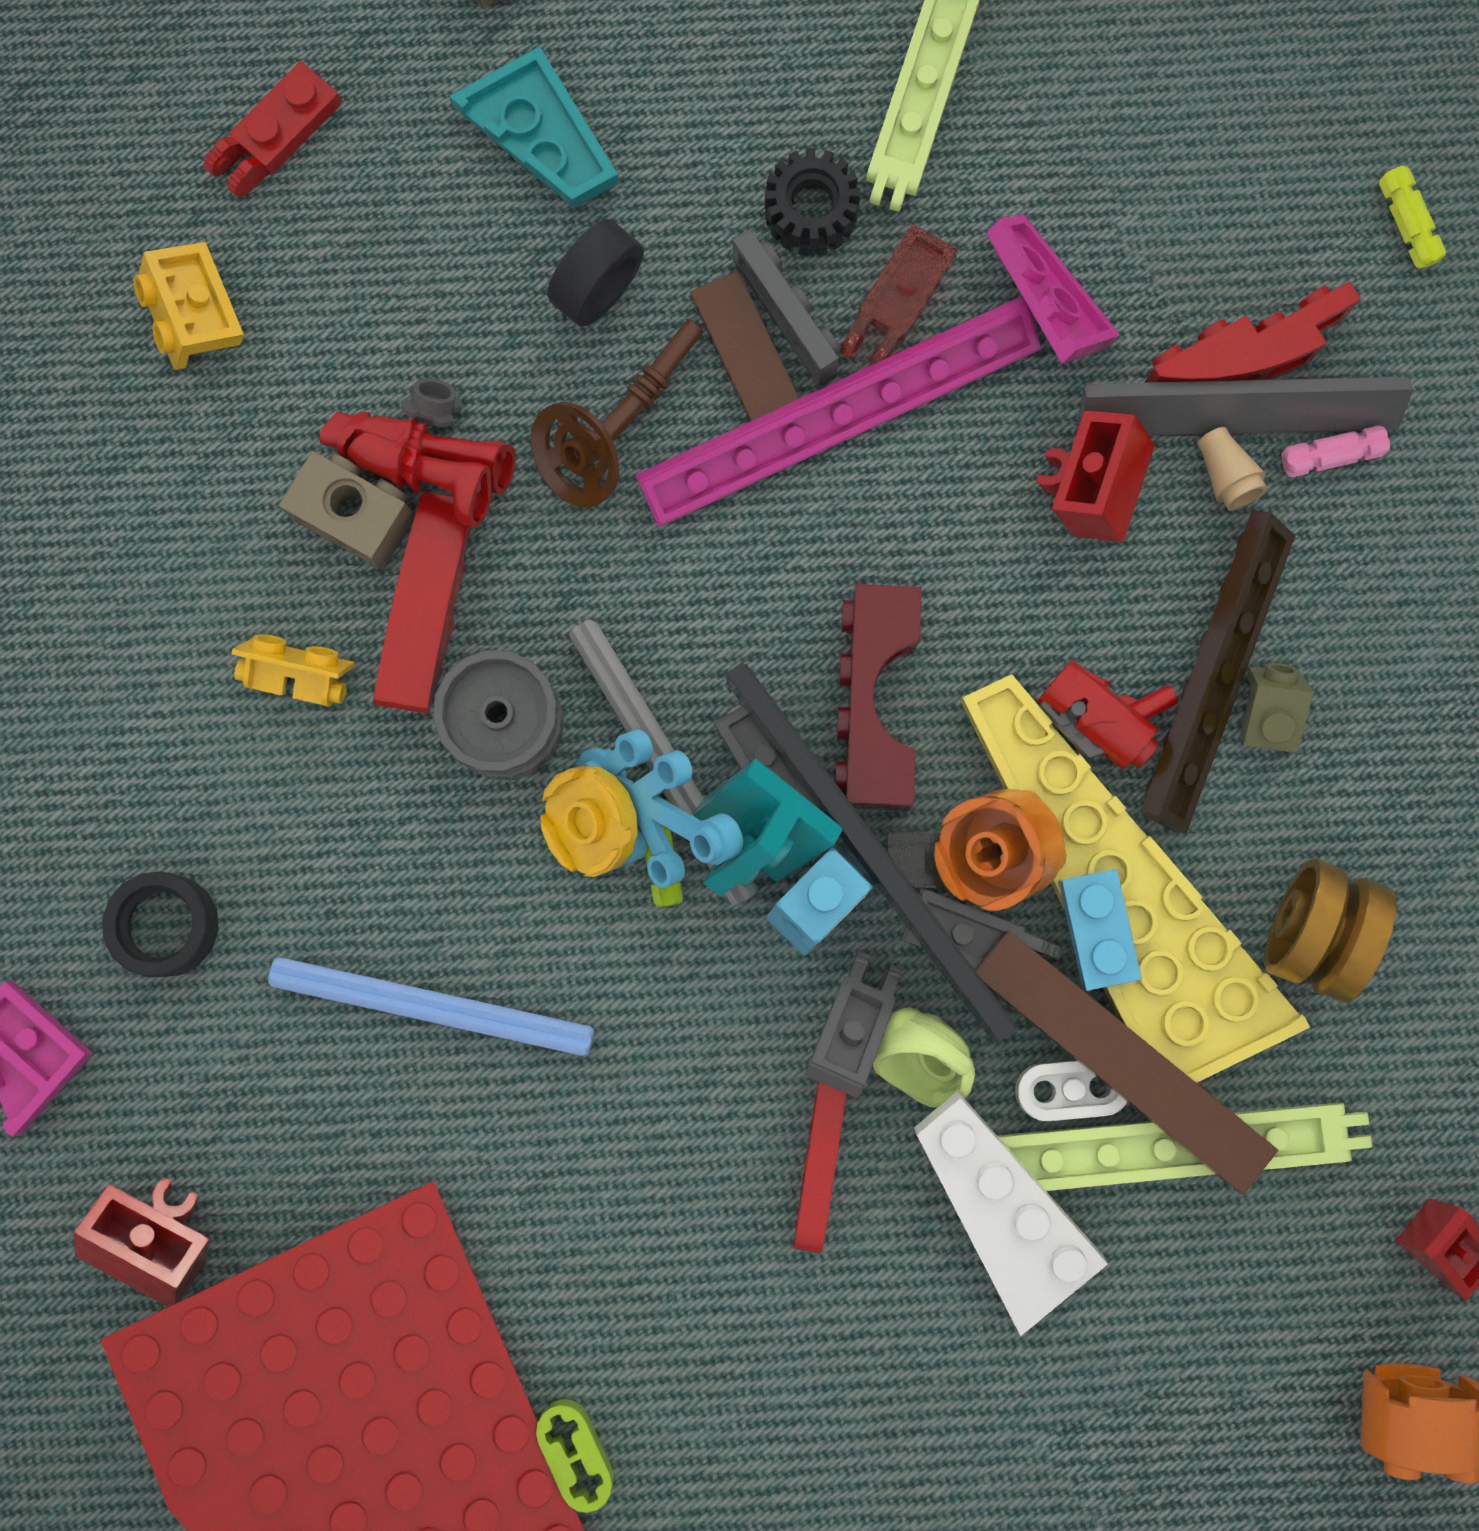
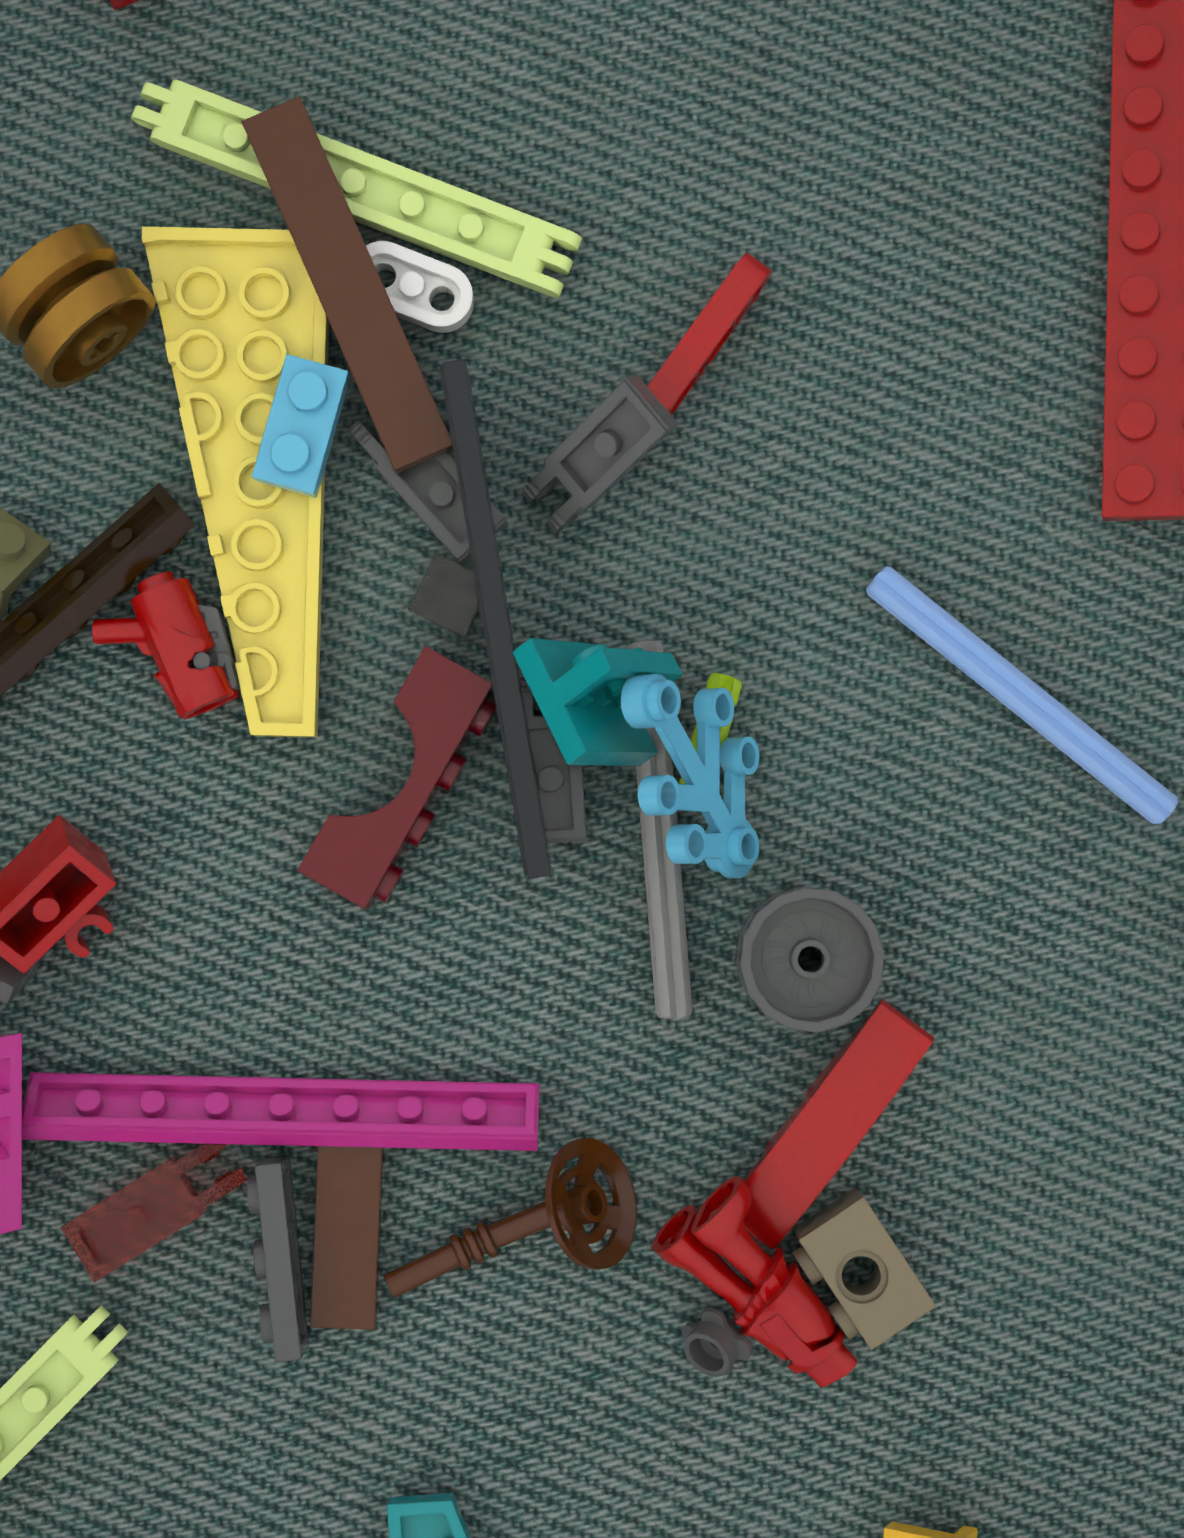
camera: 155 degrees left, 5 degrees up
yellow hinge [232,634,355,707] -> none
lime beam [536,1399,614,1513] -> none
yellow tile [540,765,638,877] -> none
black tyre [547,219,644,326] -> none
black tyre [765,148,860,256] -> none
medium azure torso [765,844,875,956] -> none
yellowish green hair [873,1007,975,1108] -> none
white wing [914,1091,1108,1336] -> none
orange brick [934,789,1067,911] -> none

